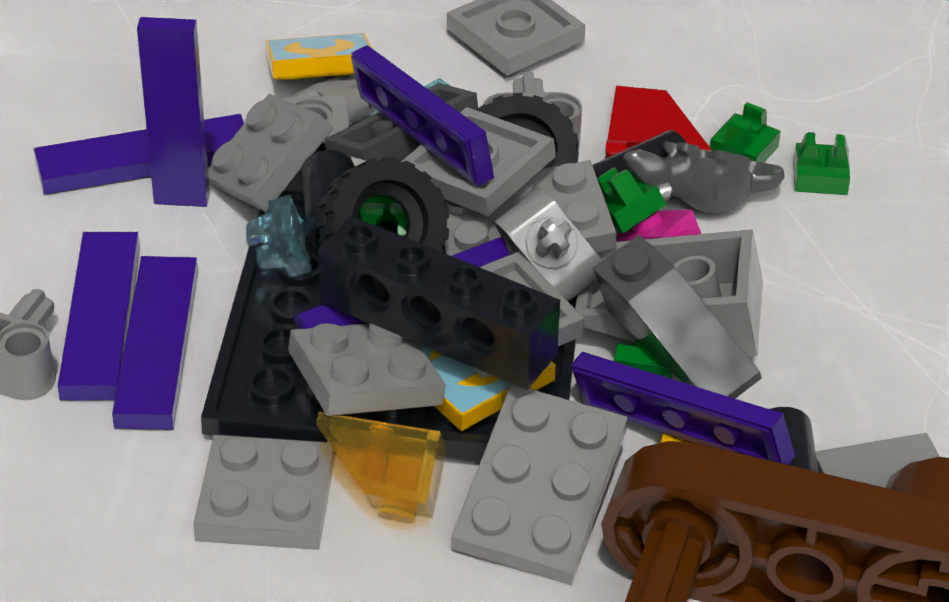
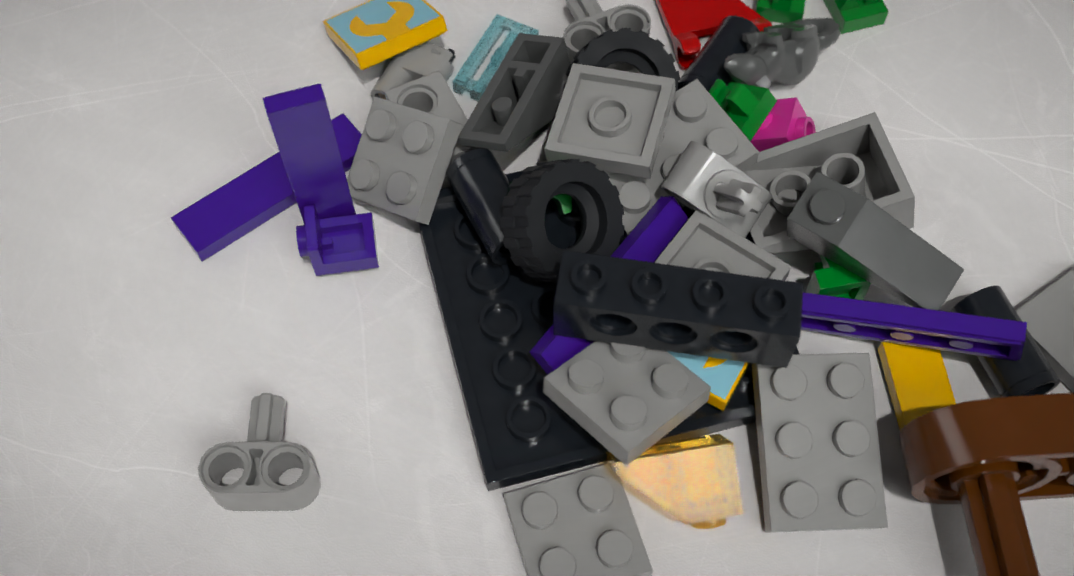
camera: 20 degrees left, 20 degrees up
dark purple tile [58,232,140,400] -> none
dark purple tile [112,256,198,430] -> none
clear light blue tile [246,195,311,277] -> none
dark purple tile [351,45,494,186] -> none
none -> dark purple bracket [296,205,379,276]

